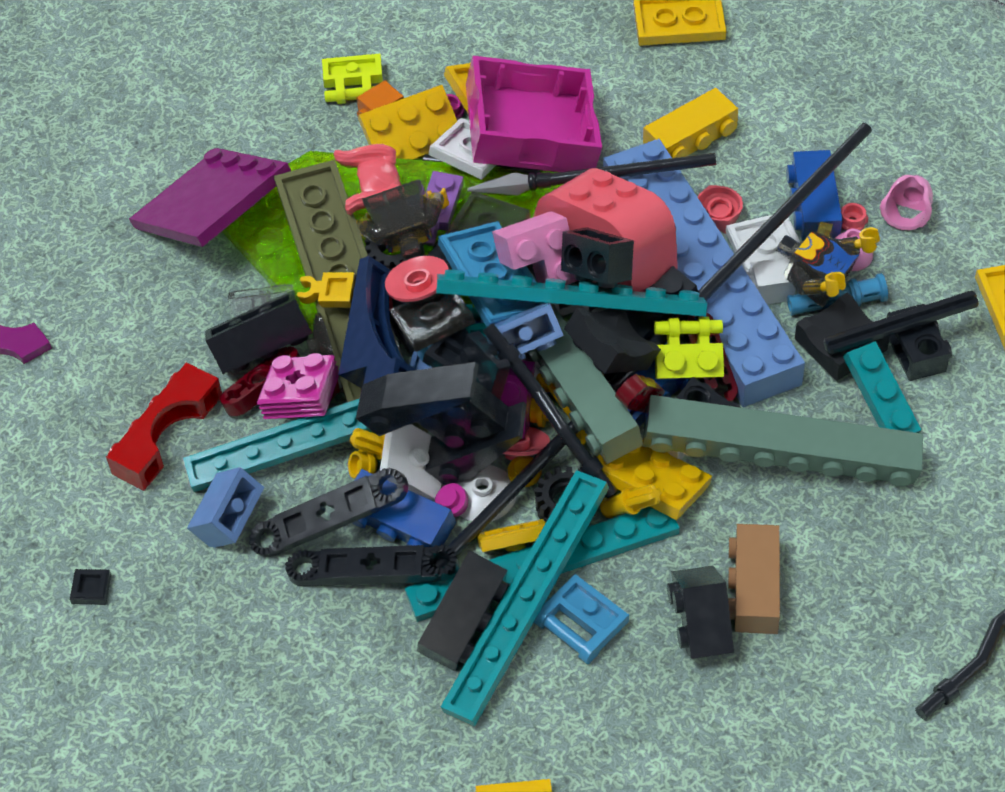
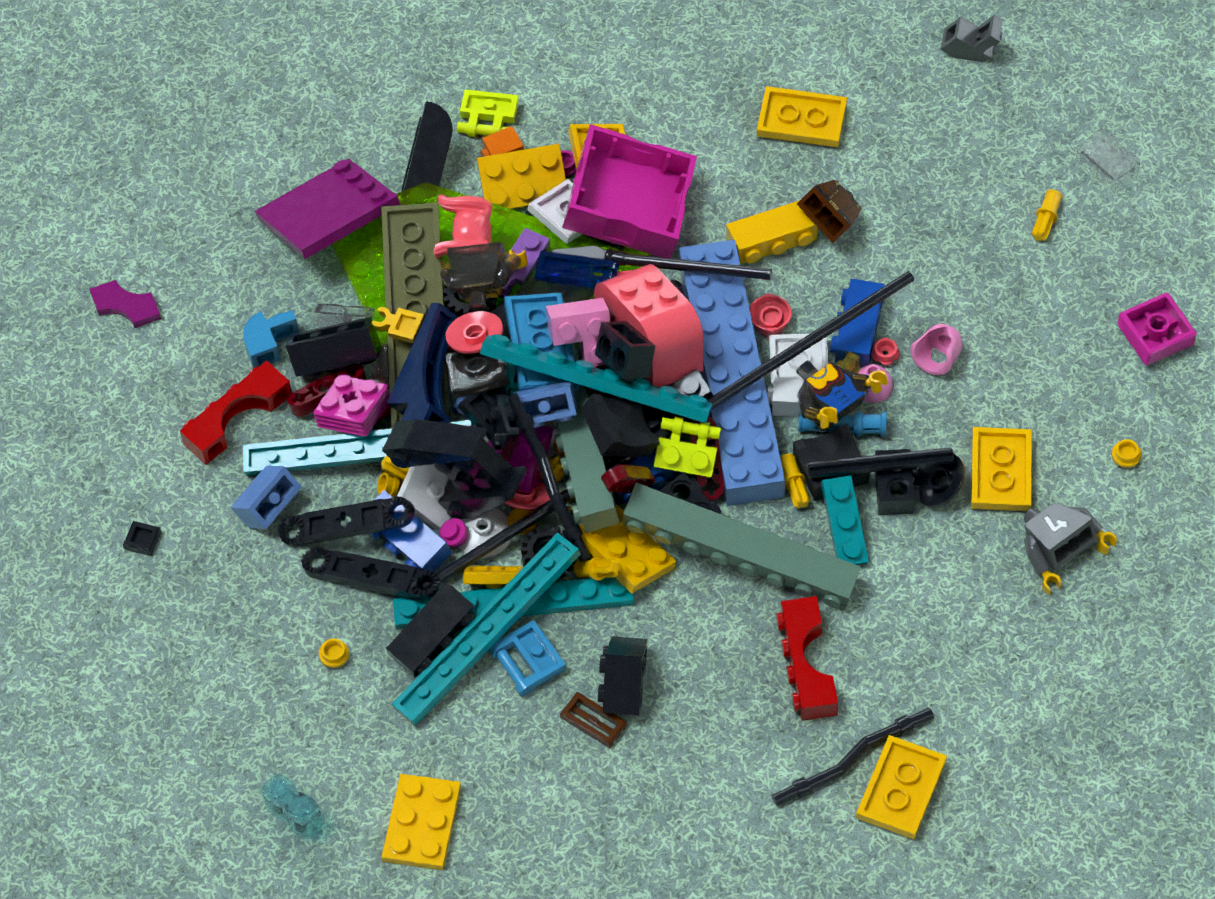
camera: 15 degrees right, 5 degrees up
medium nougat brick [728,524,780,634] -> none
none -> dark azure brick [243,310,299,368]
none -> yellow plate [319,638,349,668]
none -> black brick [400,101,453,205]
none -> clear blue plate [535,251,619,289]
none -> reddish brown tile [560,692,627,749]
none -> red arch [776,596,838,721]
none -> yellow axle [780,453,810,509]
none -> reddish brown torso [797,180,862,243]
none -> black dish [913,454,965,507]
none -> yellow axle [1031,189,1063,241]

